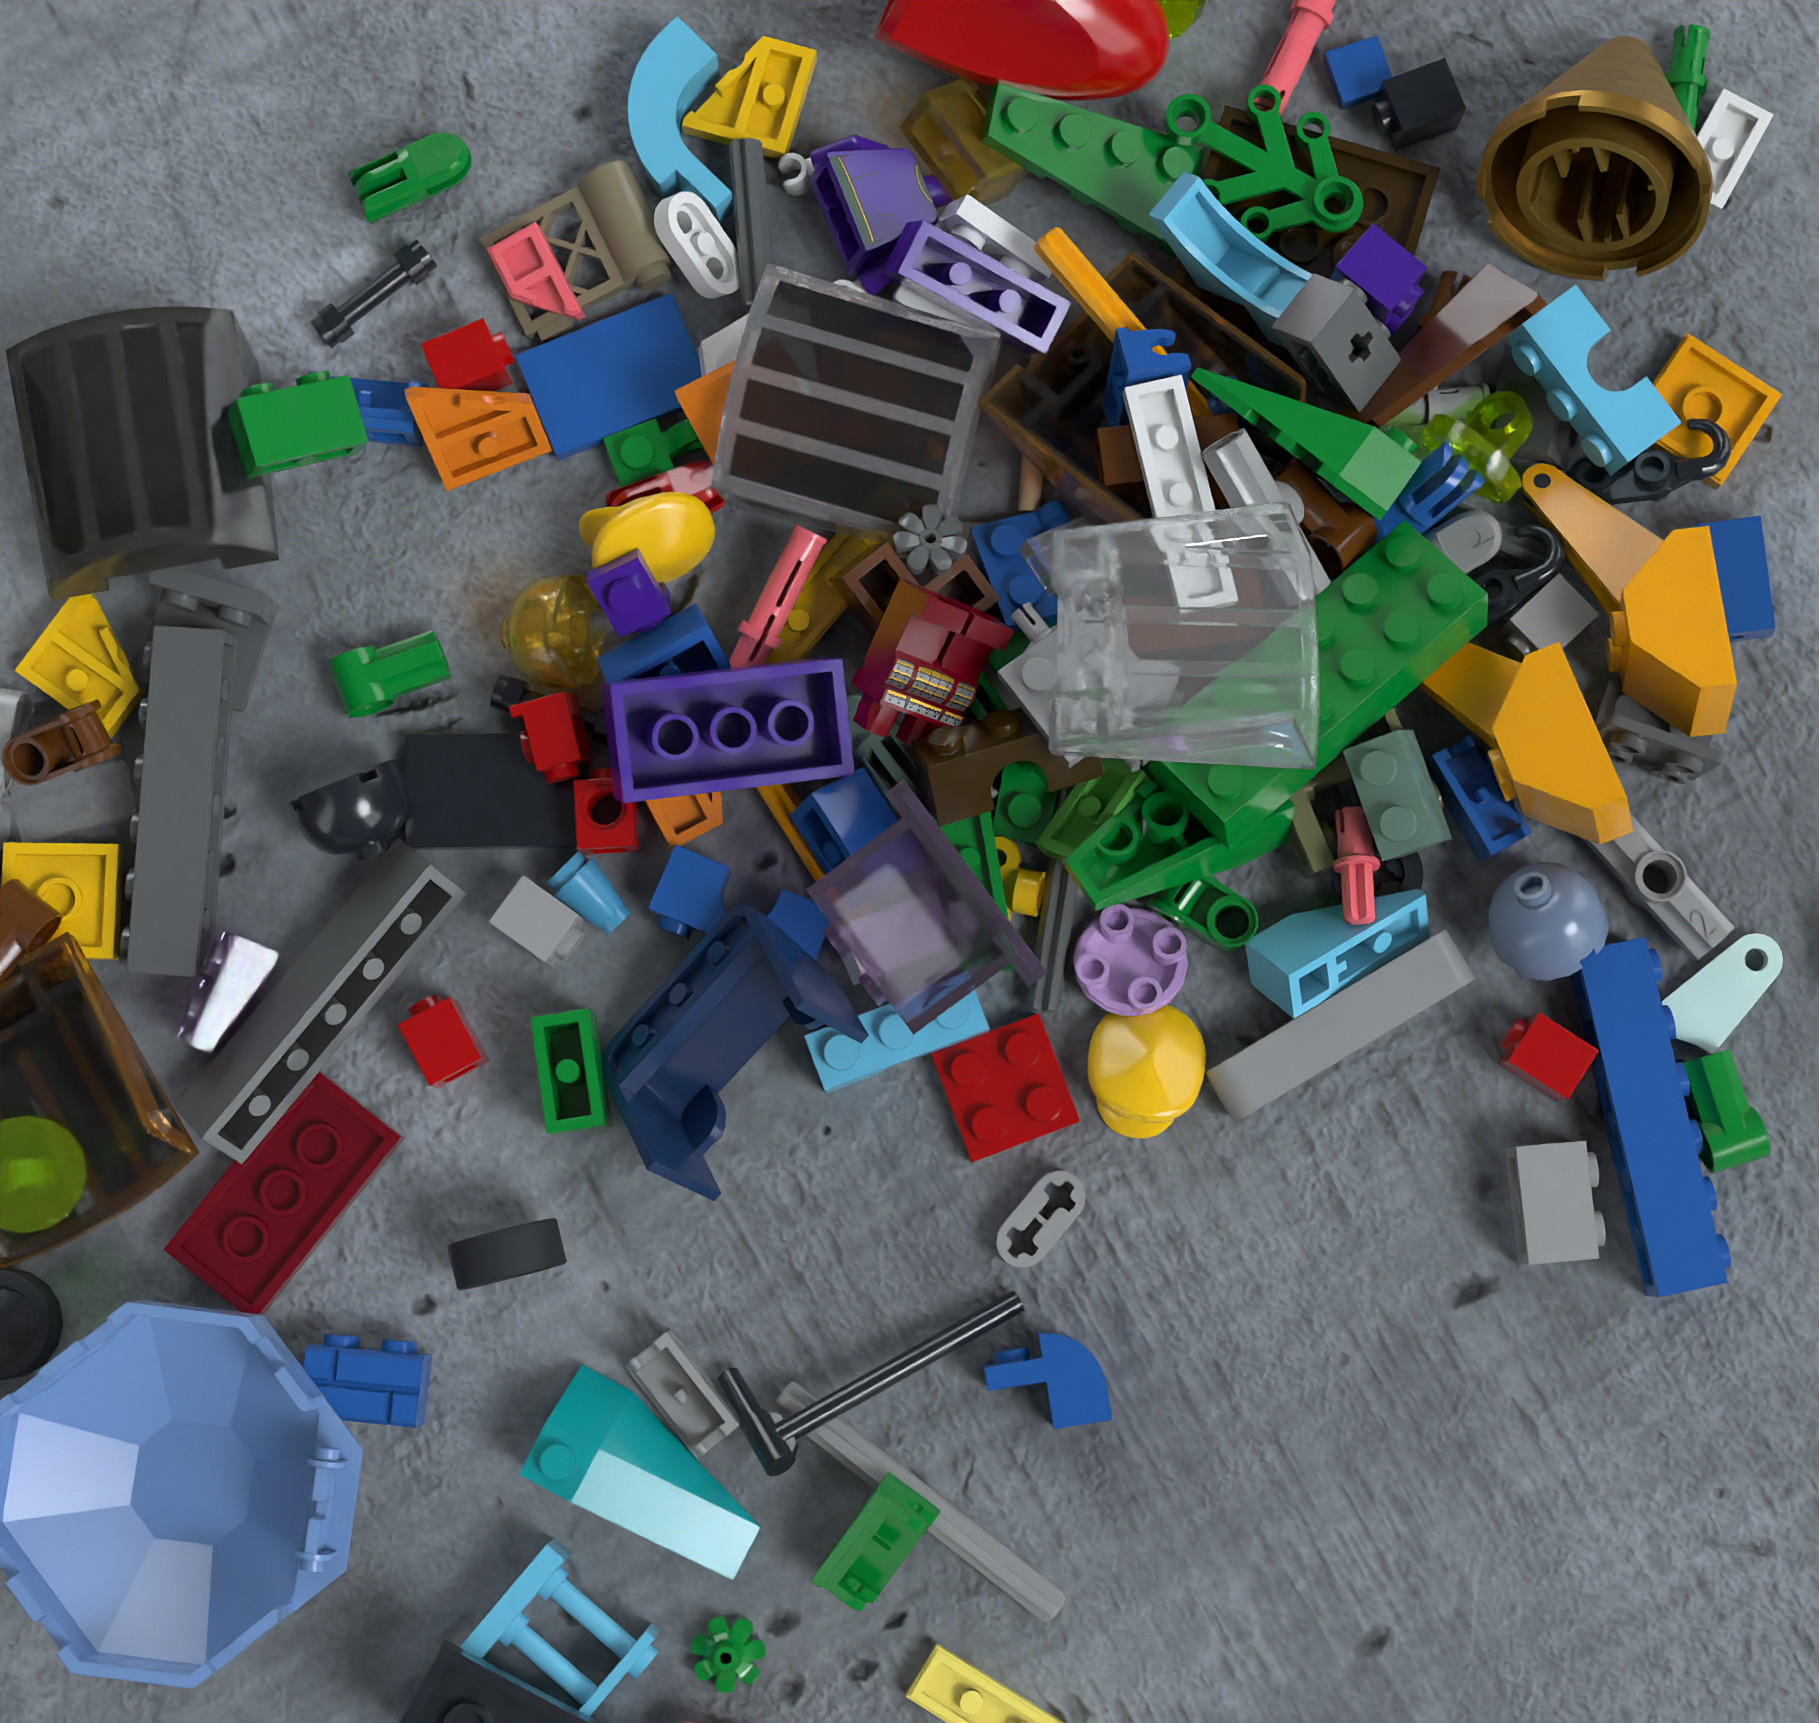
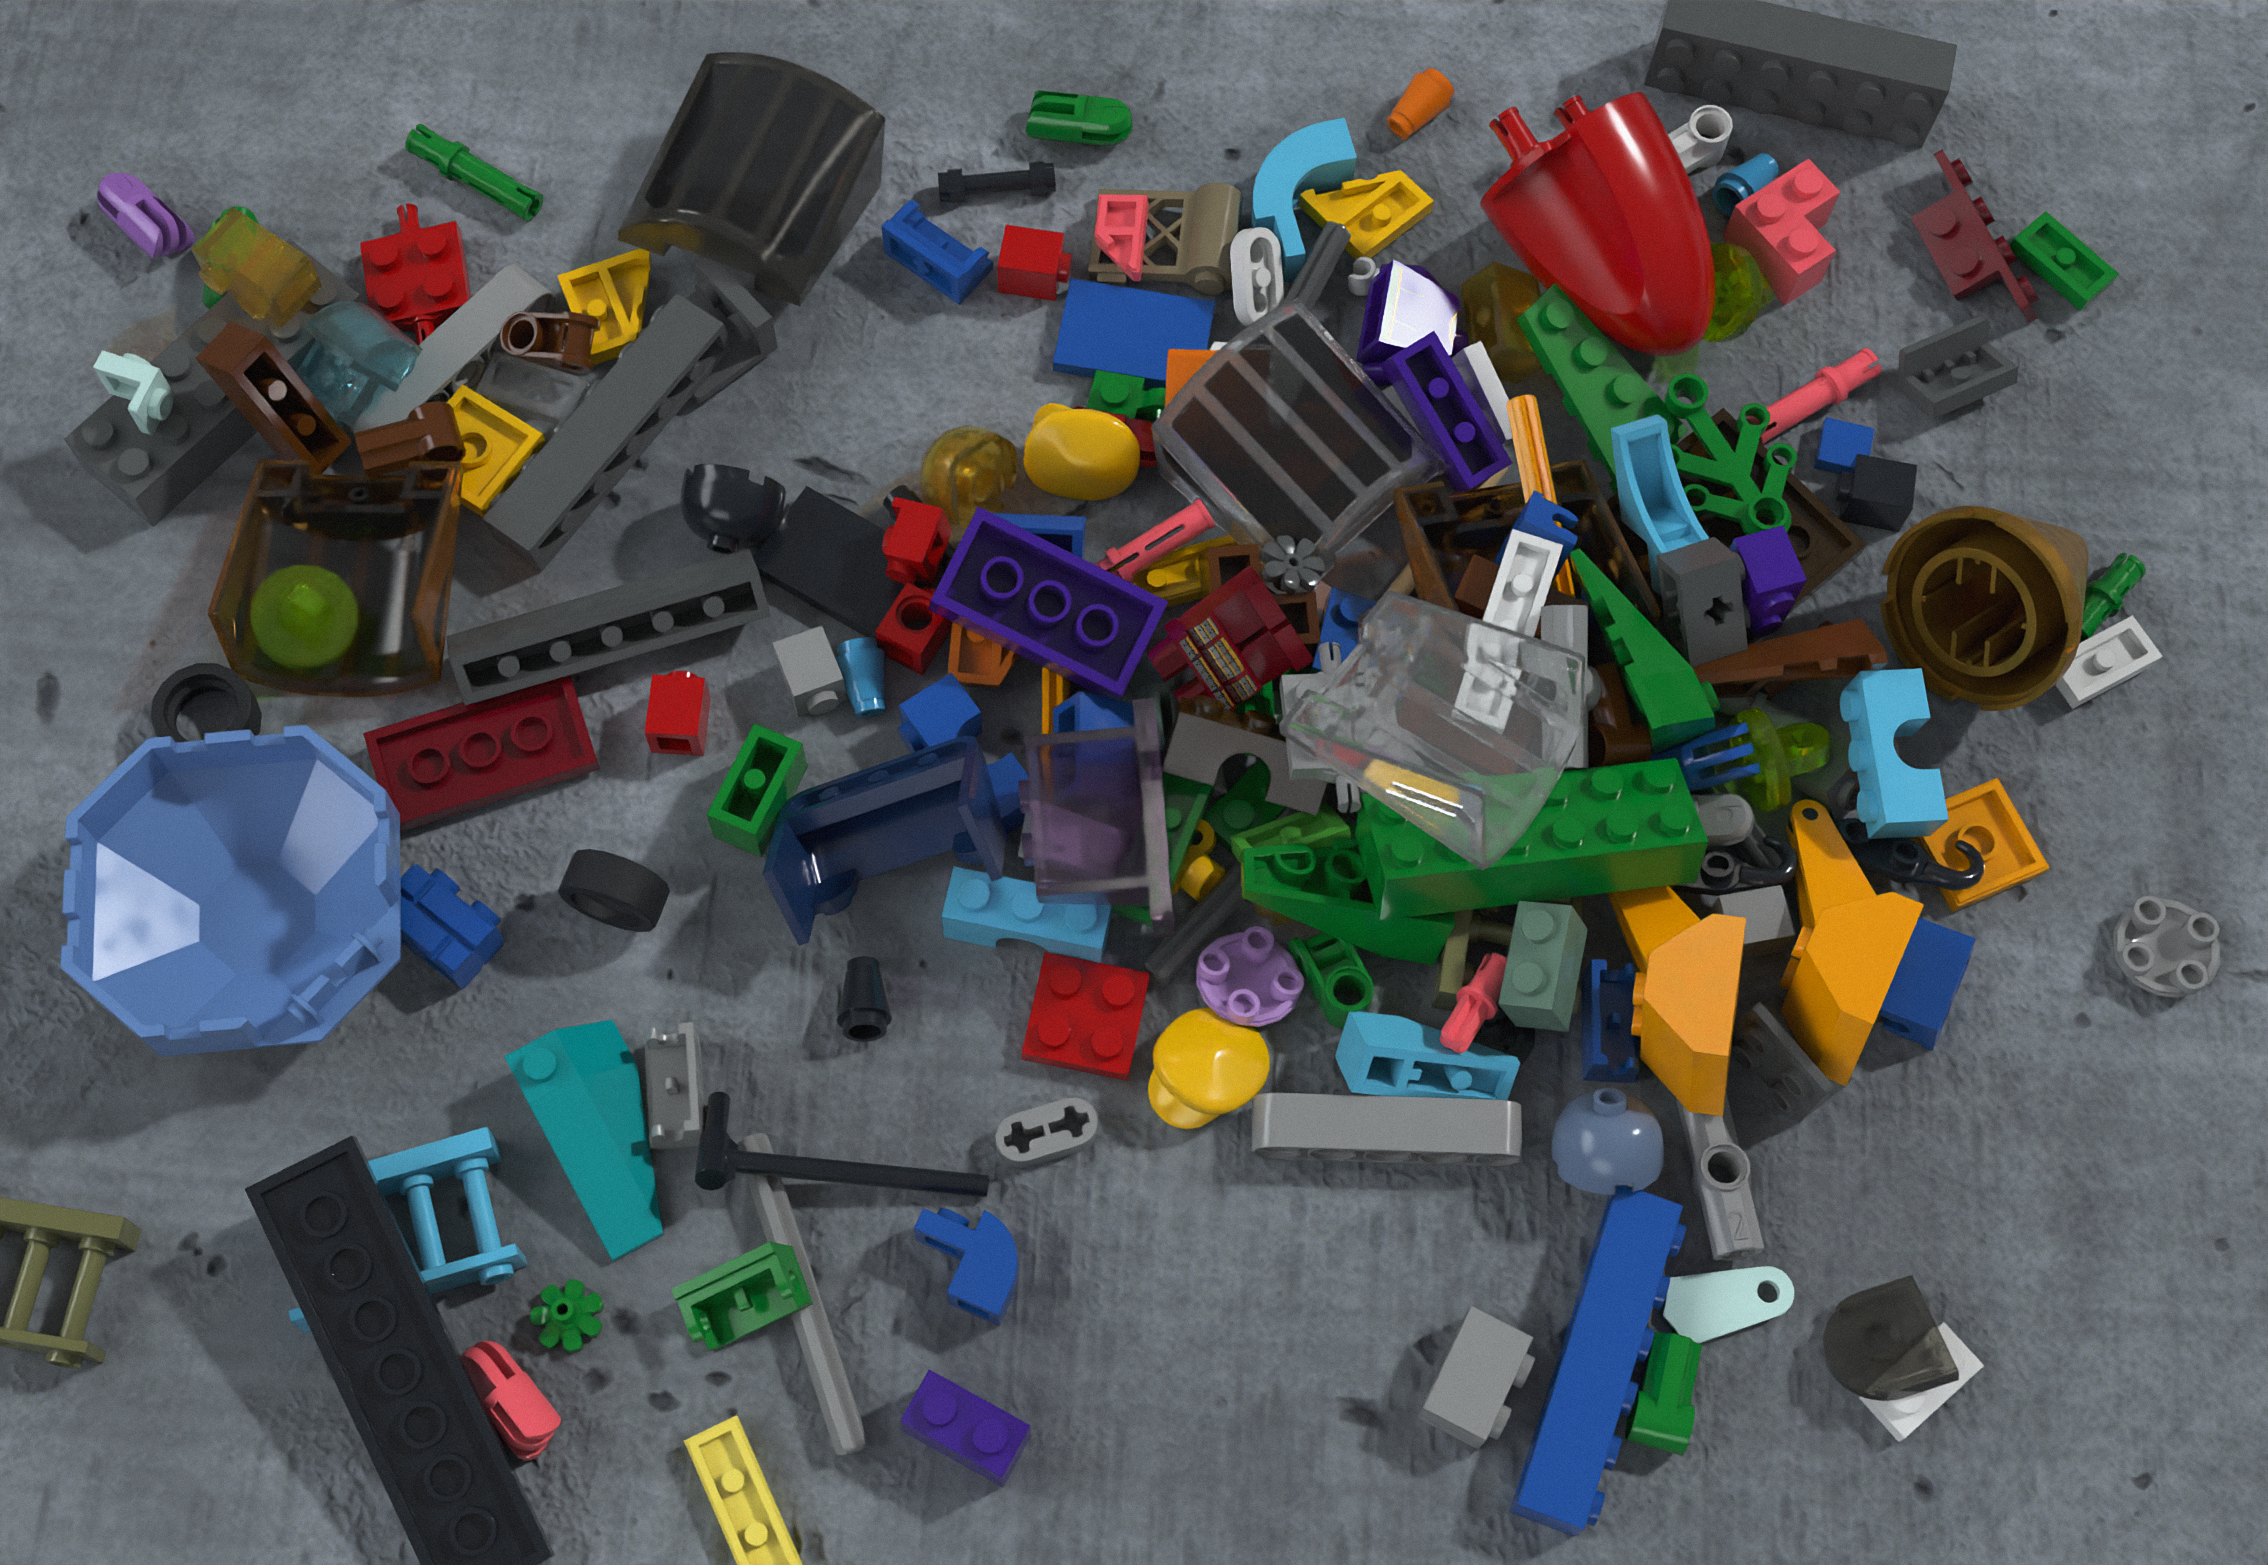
camera: 25 degrees right, 15 degrees down
bracket [178,931,278,1054] -> none
green brick [227,371,369,479] -> none
green piece [328,630,452,718] -> none
orange wing [404,387,552,491] -> none
dark purple bracket [587,548,670,638] -> none
red brick [1498,1012,1599,1102] -> none
none -> black cone [837,956,892,1042]
none -> dark purple brick [900,1369,1031,1487]

